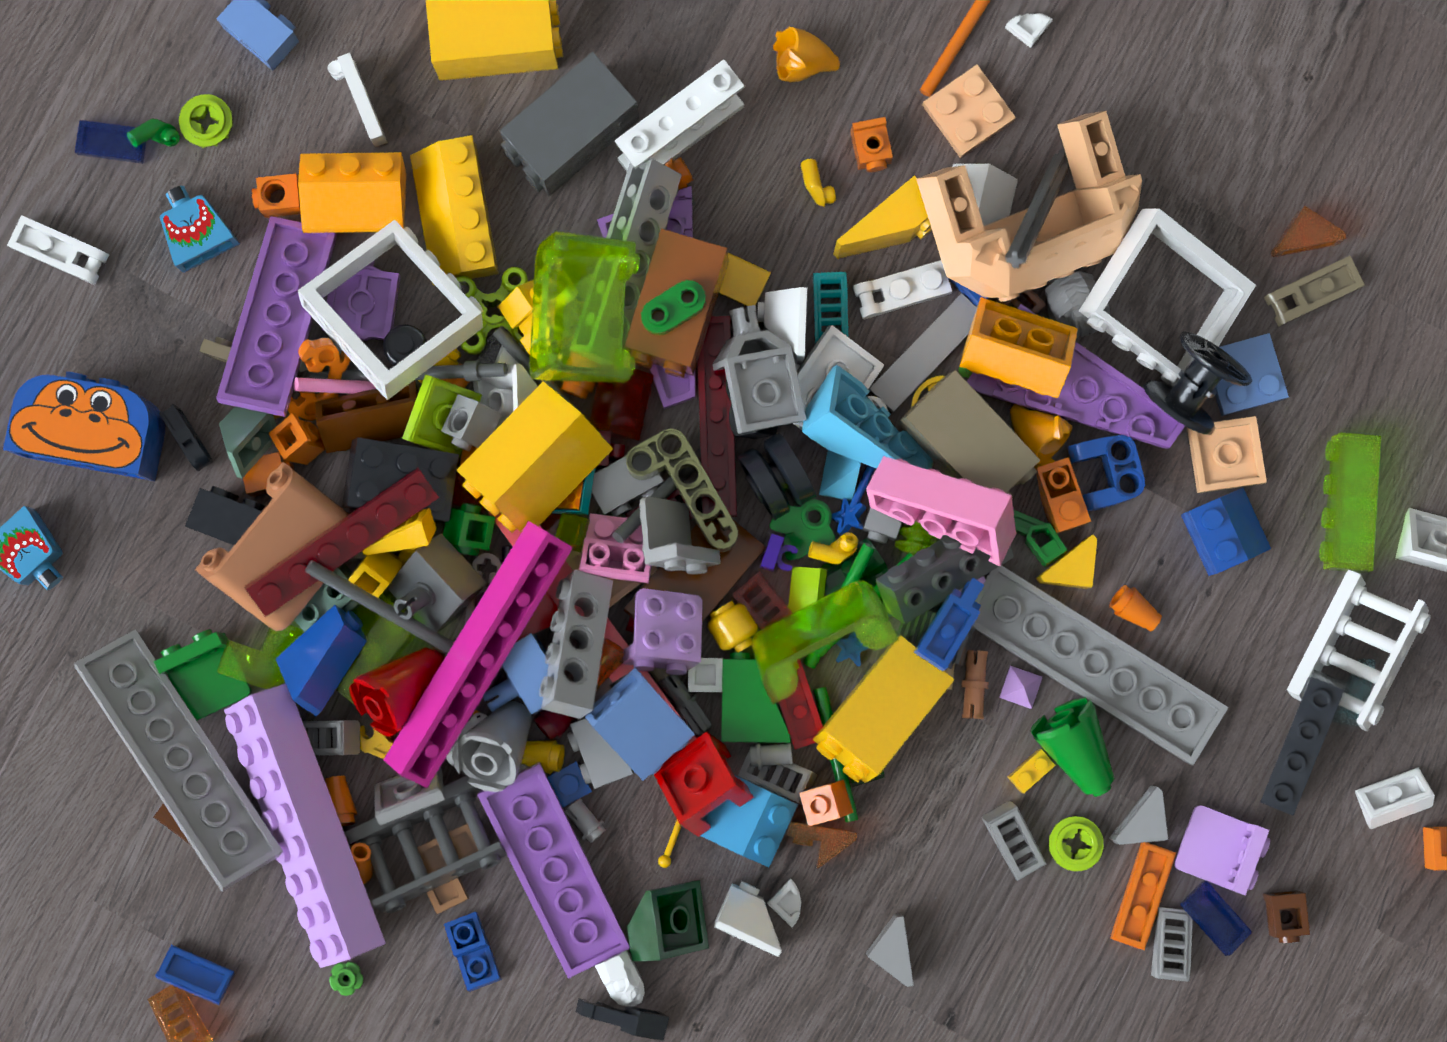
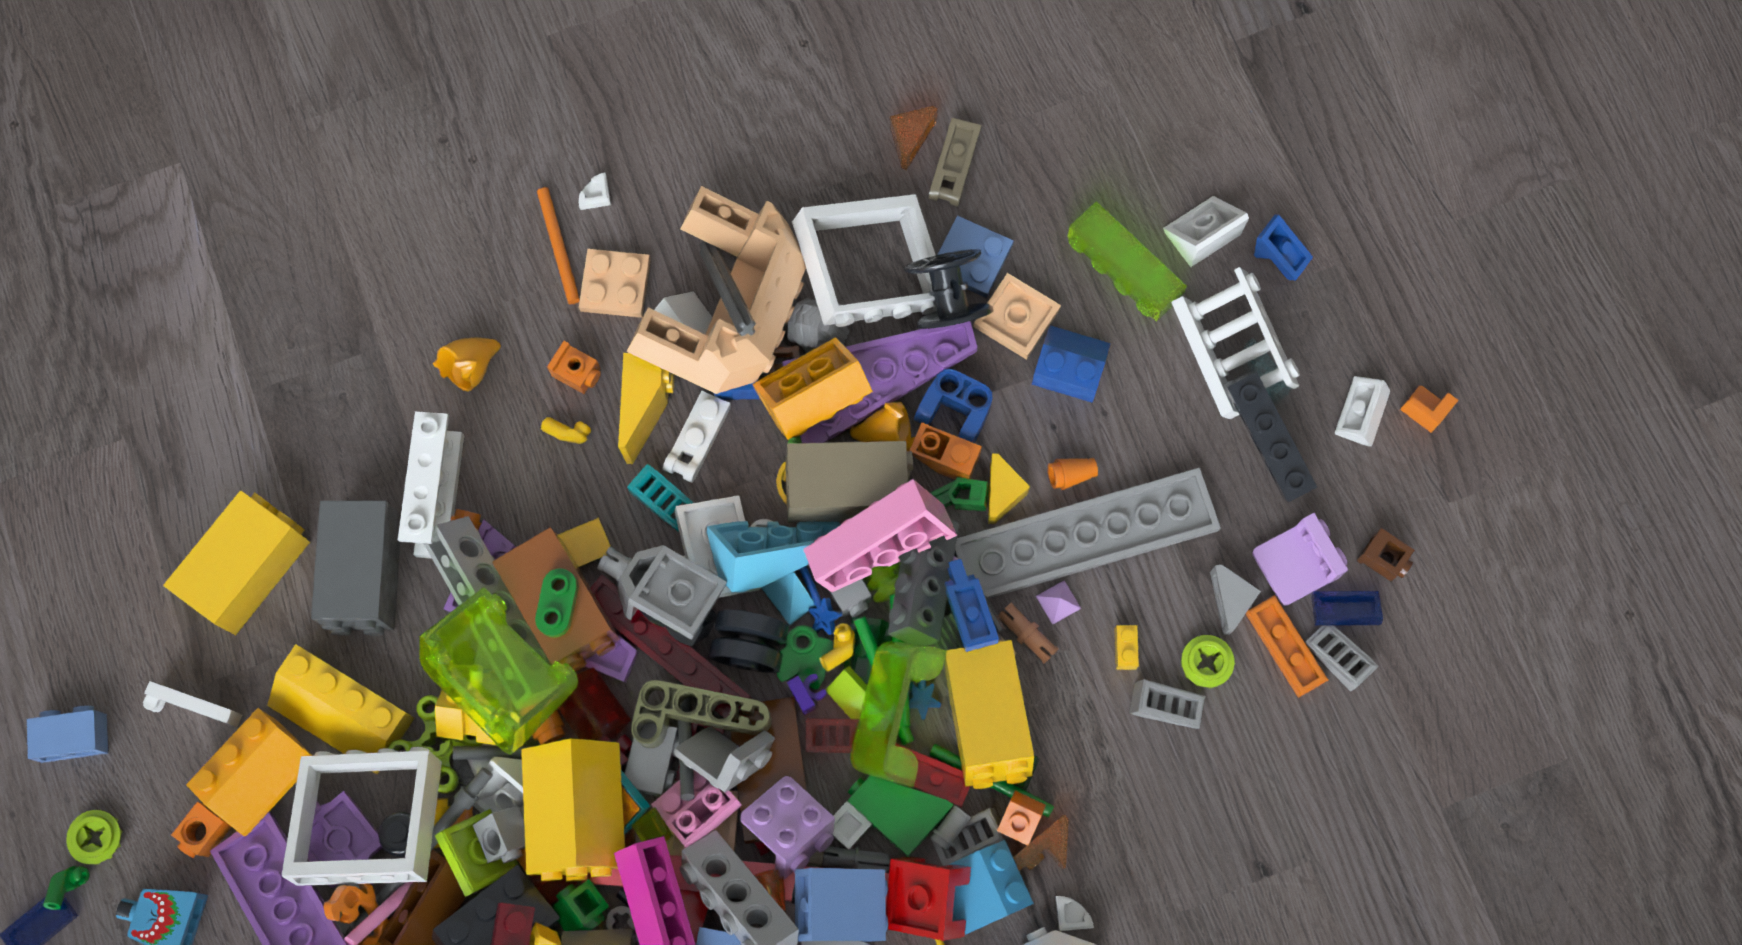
camera: 45 degrees left, 10 degrees down
yellow head [707,600,758,653] -> none
white slope [757,287,807,365] -> none
light grey slope [866,913,914,987] -> none
light grey tile [869,293,977,413] -> none
green cone [1030,698,1115,797] -> none

